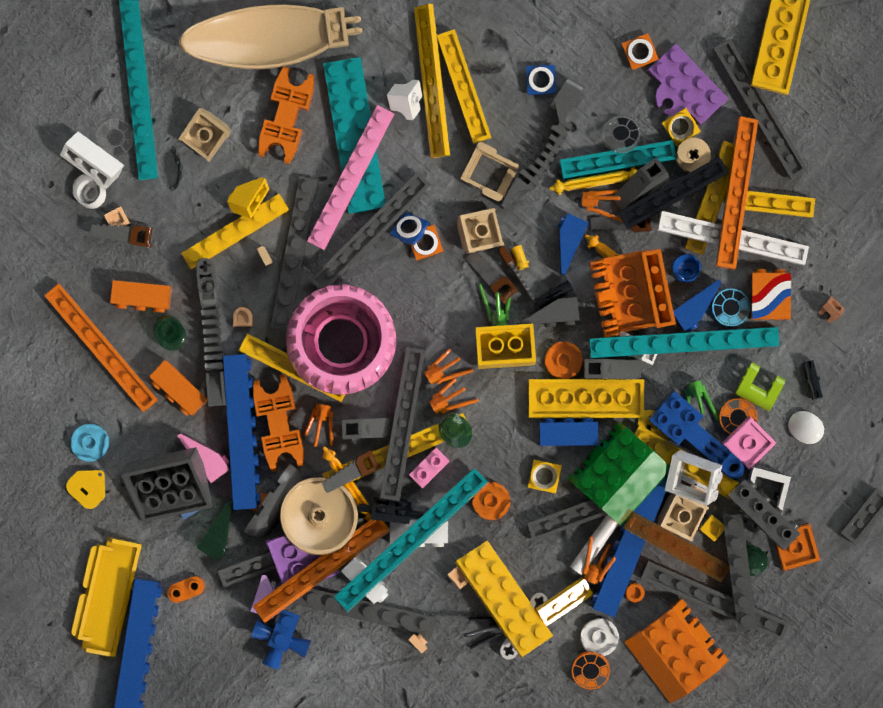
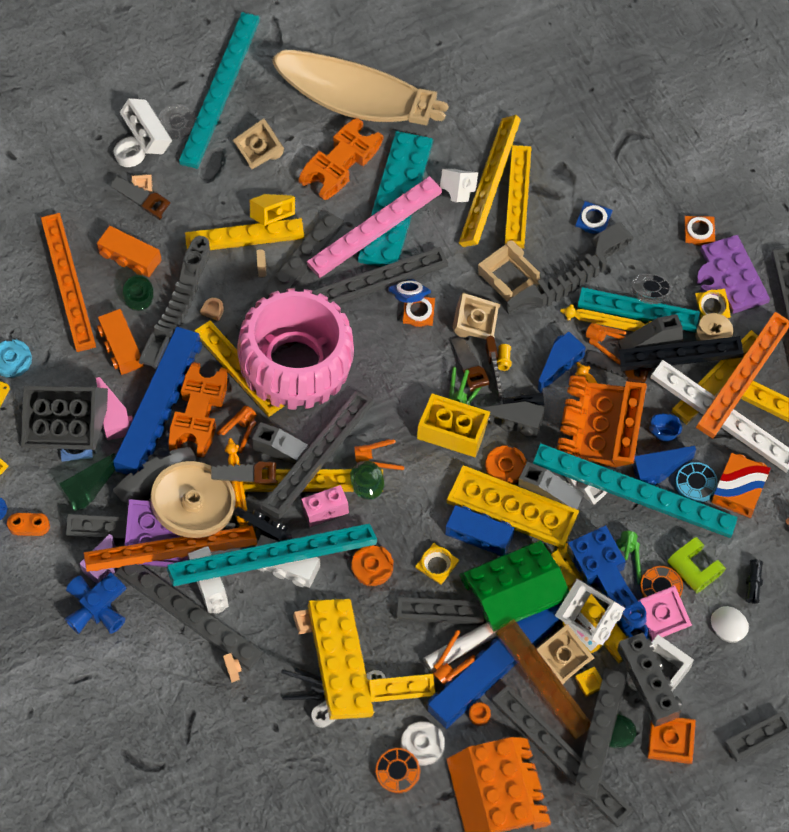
camera: 25 degrees right, 25 degrees down
orange plant [424,349,474,385] -> none

